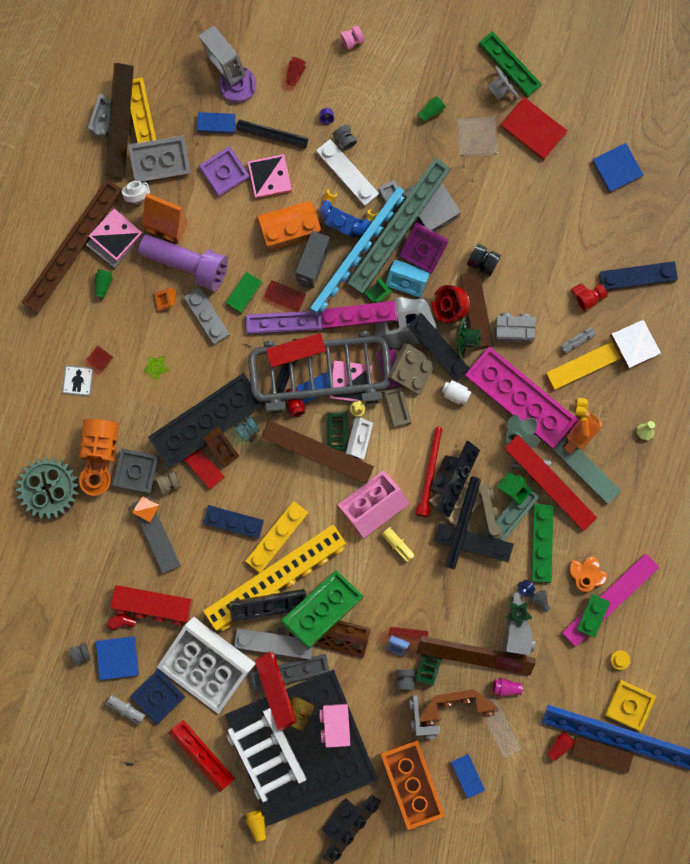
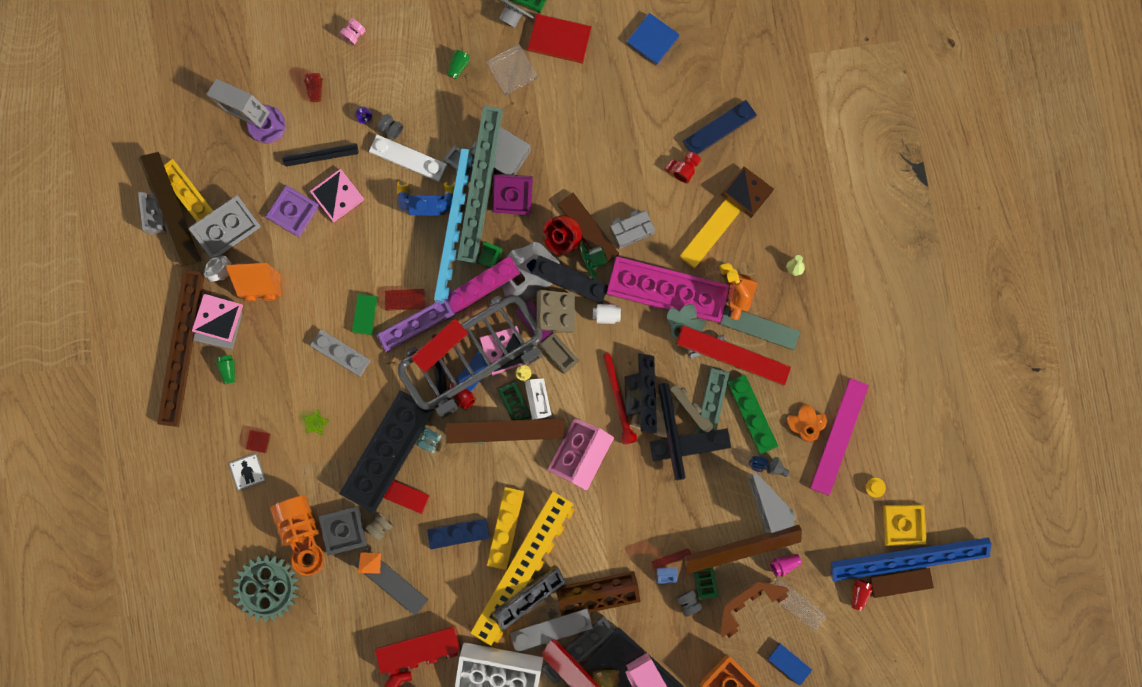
camera: 30 degrees left, 0 degrees up
medium lavender piece [138,234,228,292] -> none
orange slope [154,288,177,312] -> none
blue tile [197,112,236,134] -> none
reddish brown plate [203,427,239,468] -> none
orange slope [257,200,322,252] -> none
green tile [281,570,364,650] -> none
dark grey window [296,231,330,288] -> none
light yellow axle [381,527,414,562] -> none
medium azure panel [386,260,430,298] -> none
light grey bracket [410,695,440,739] -> none
black wheel [467,243,501,277] -> none
green brick [496,472,532,506] -> none
dark green plate [506,602,532,627] -> none
light grey axle [561,327,596,354] -> none
green plate [576,594,610,638] -> none

